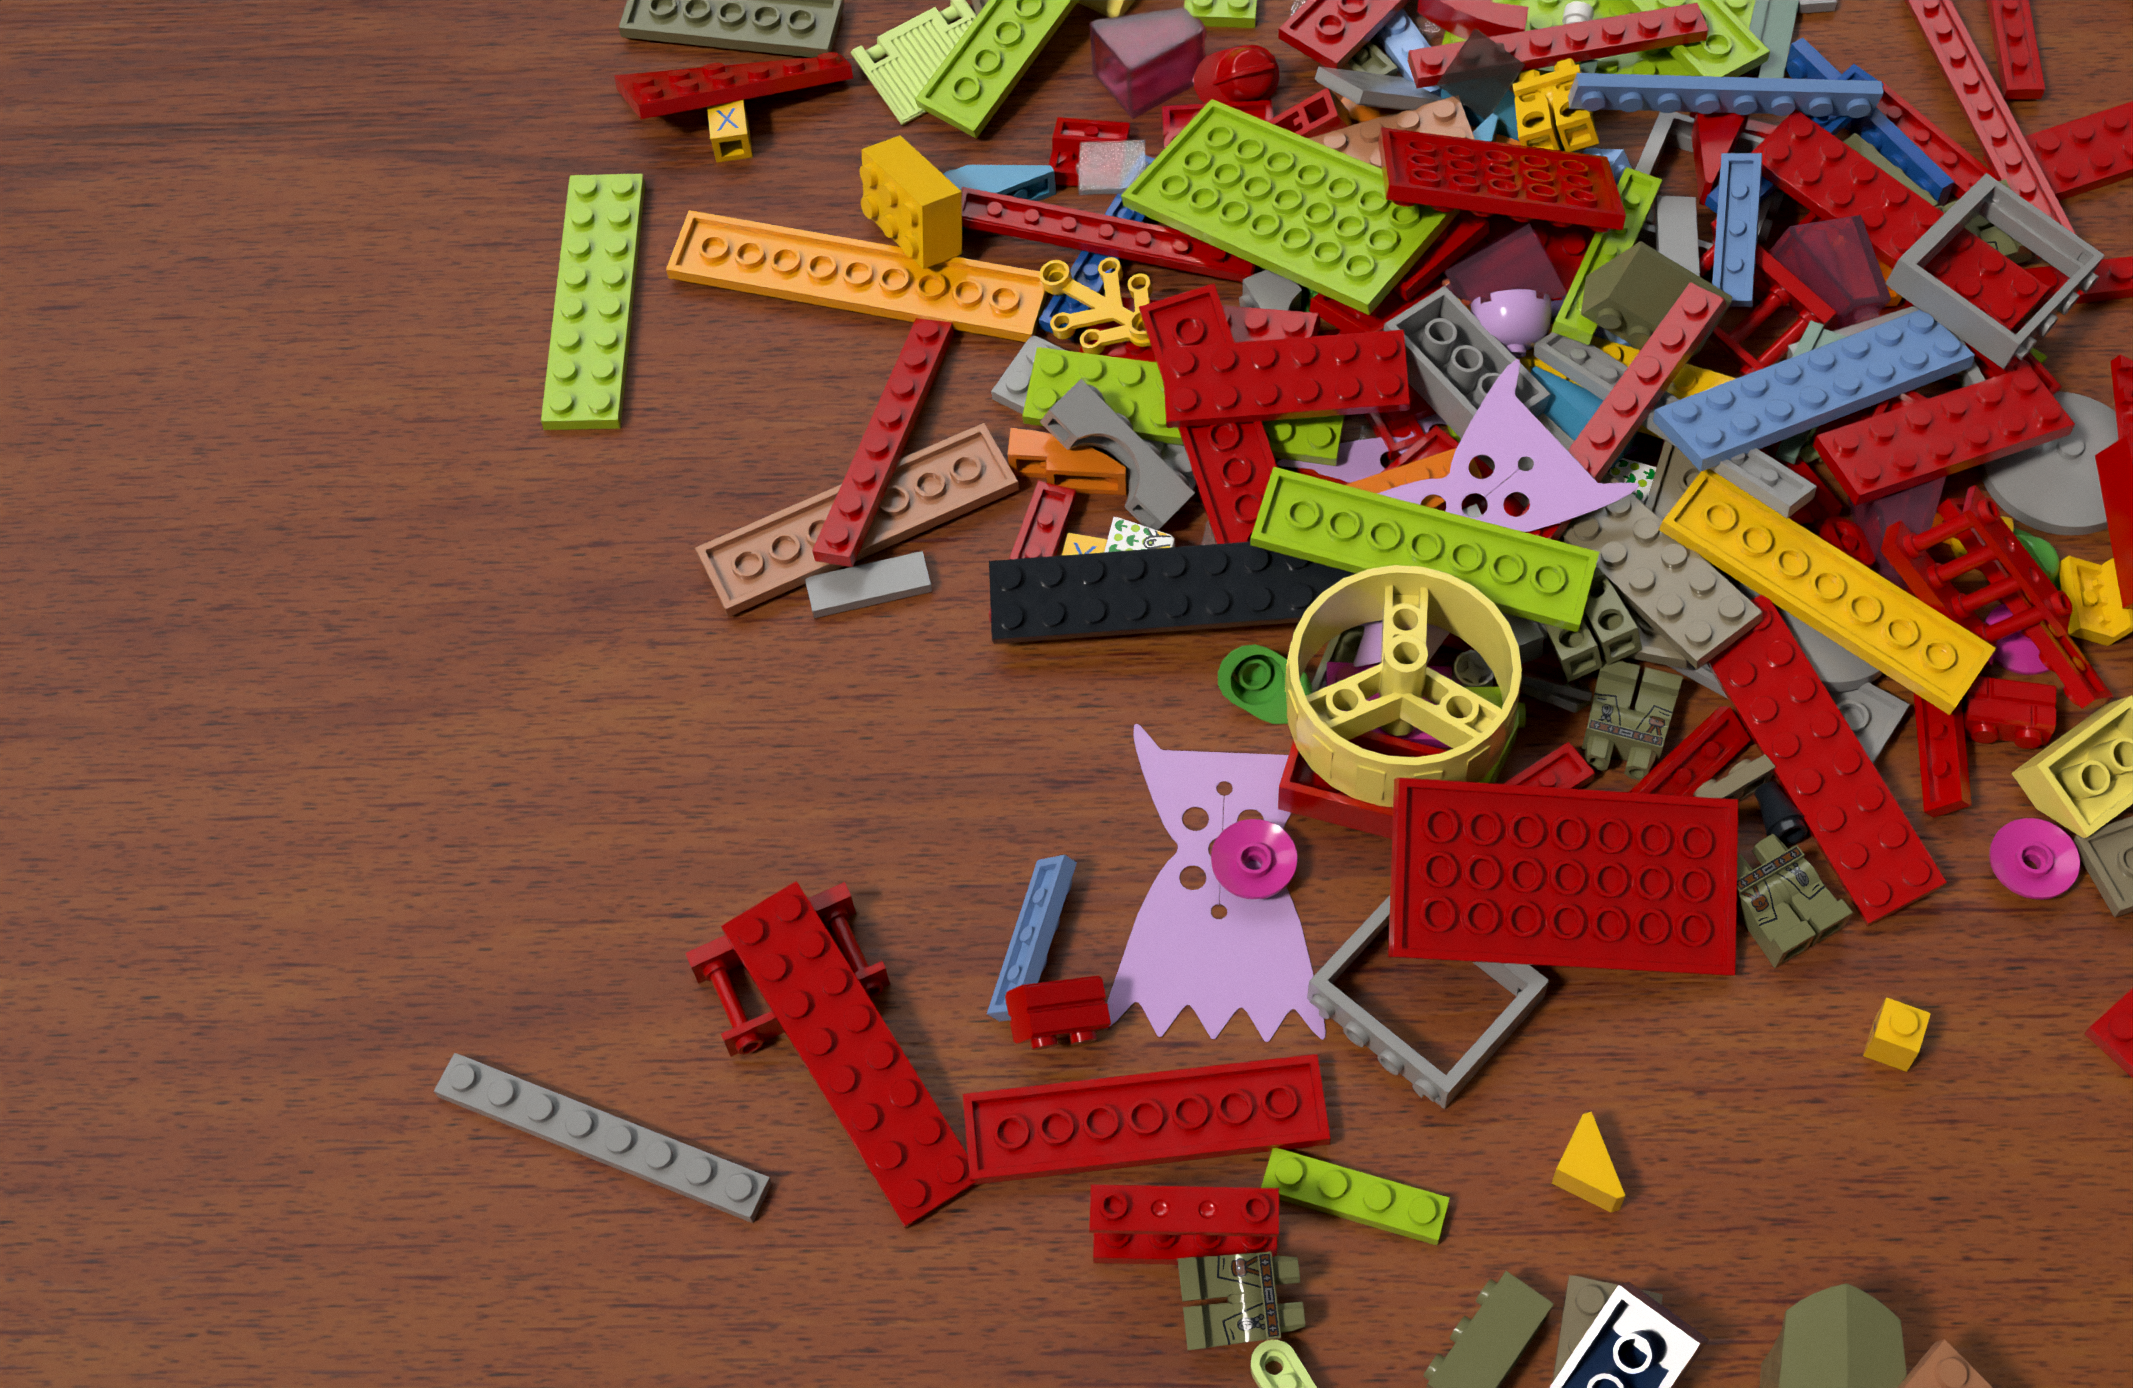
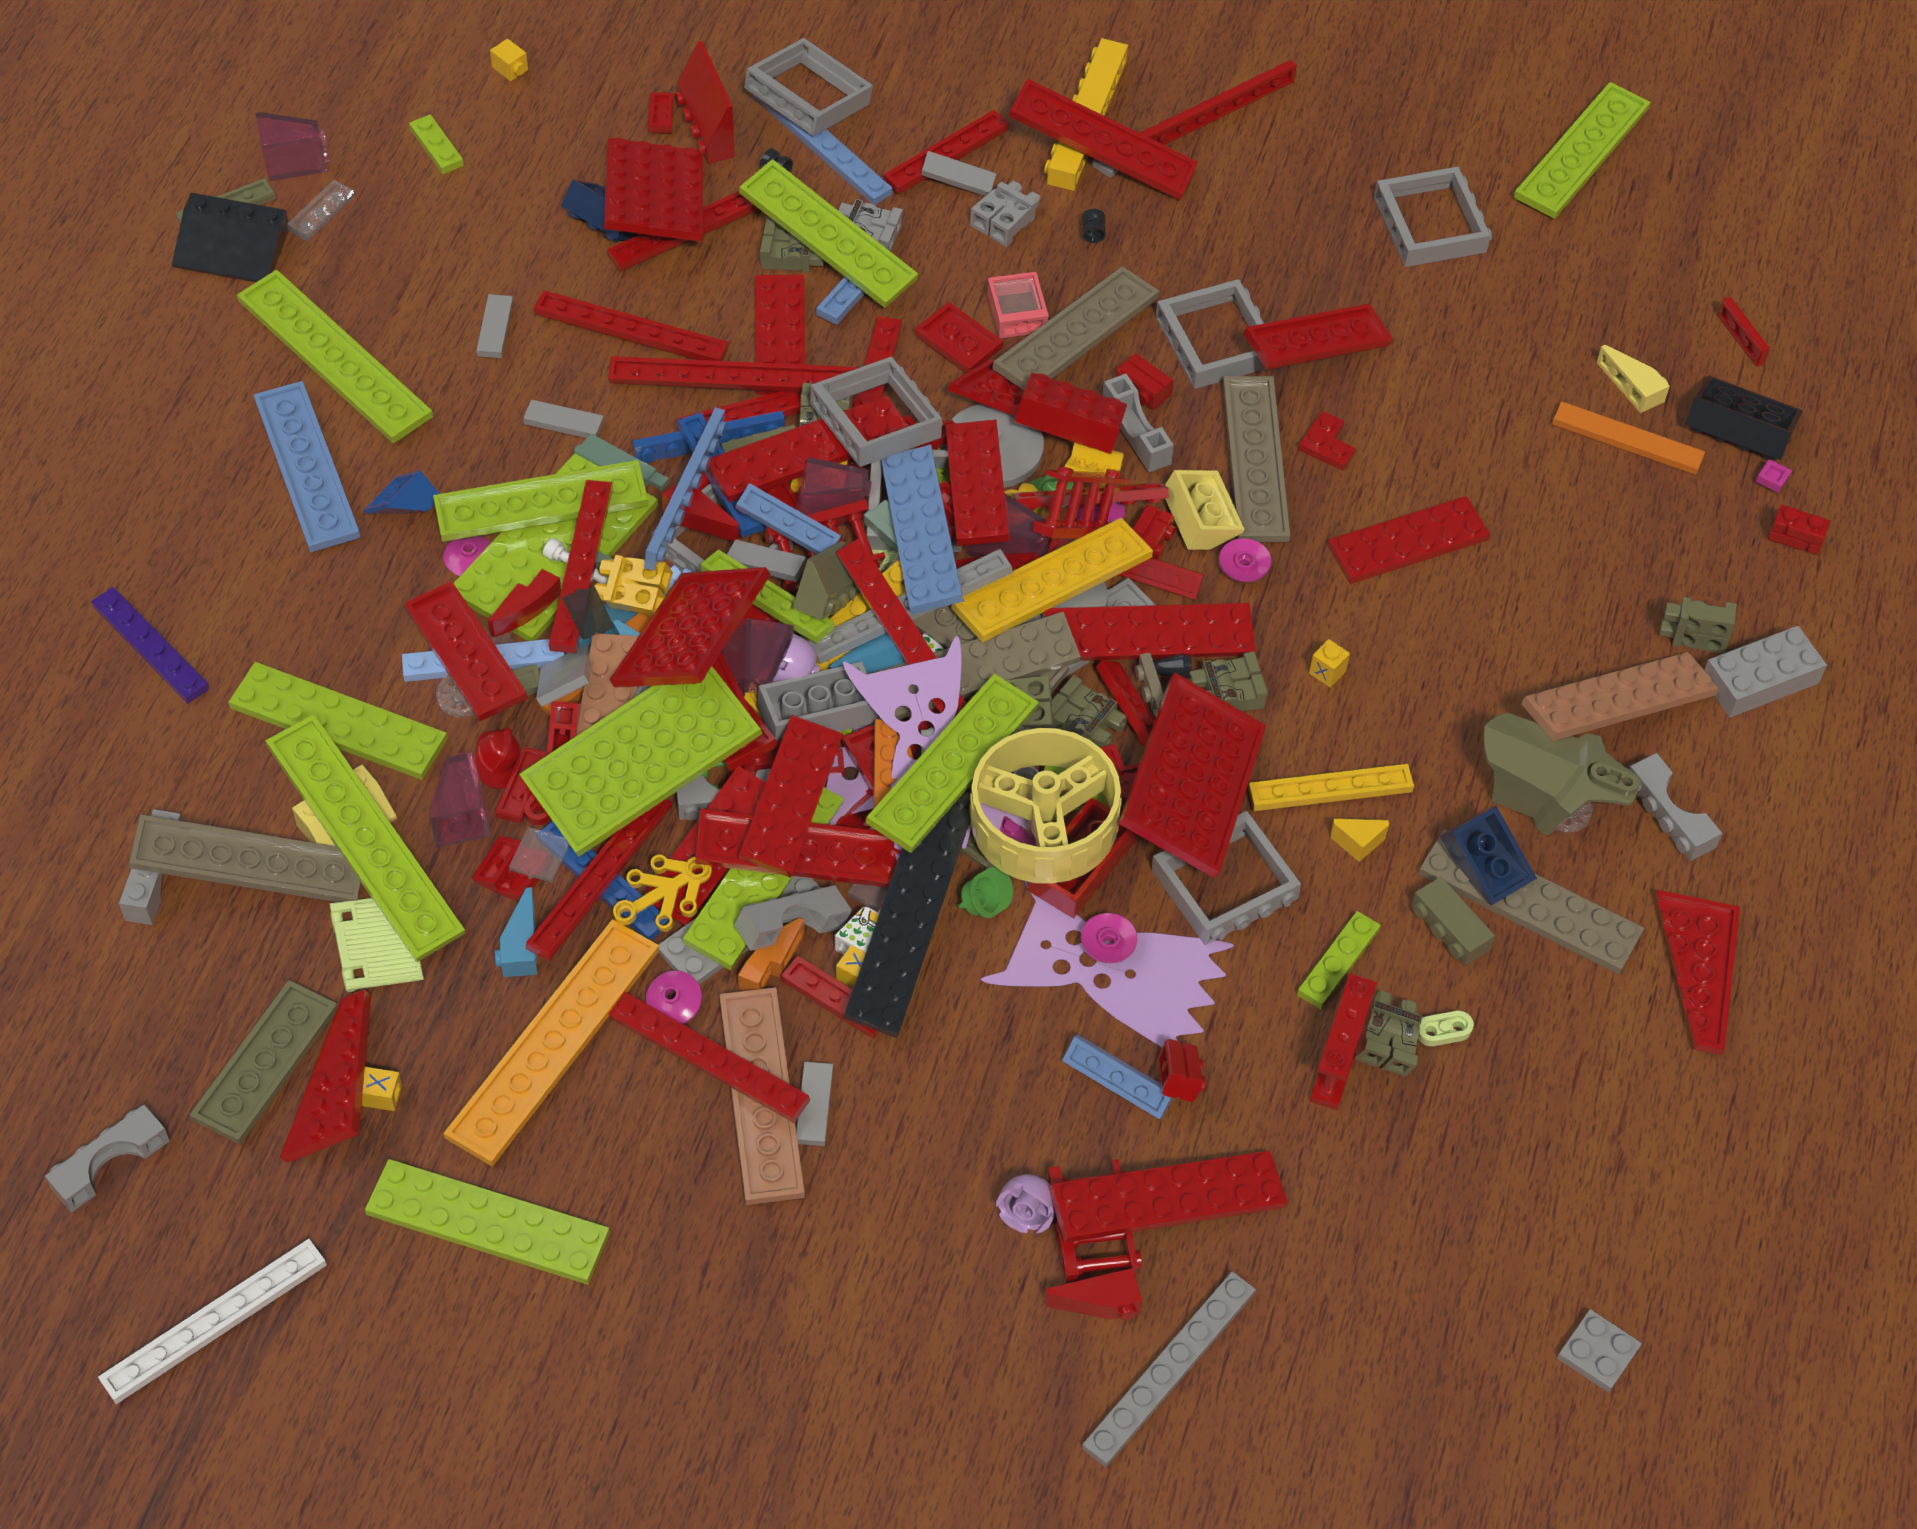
camera: 80 degrees left, 5 degrees down
yellow brick [859,135,962,269] -> none
red plate [962,1054,1331,1185] -> none
none -> white plate [98,1239,327,1404]
none -> dark pink dish [646,971,702,1024]
none -> lavender cylinder [996,1174,1056,1233]
none -> red slope [1044,1268,1143,1320]
none -> yellow plate [1248,764,1414,811]

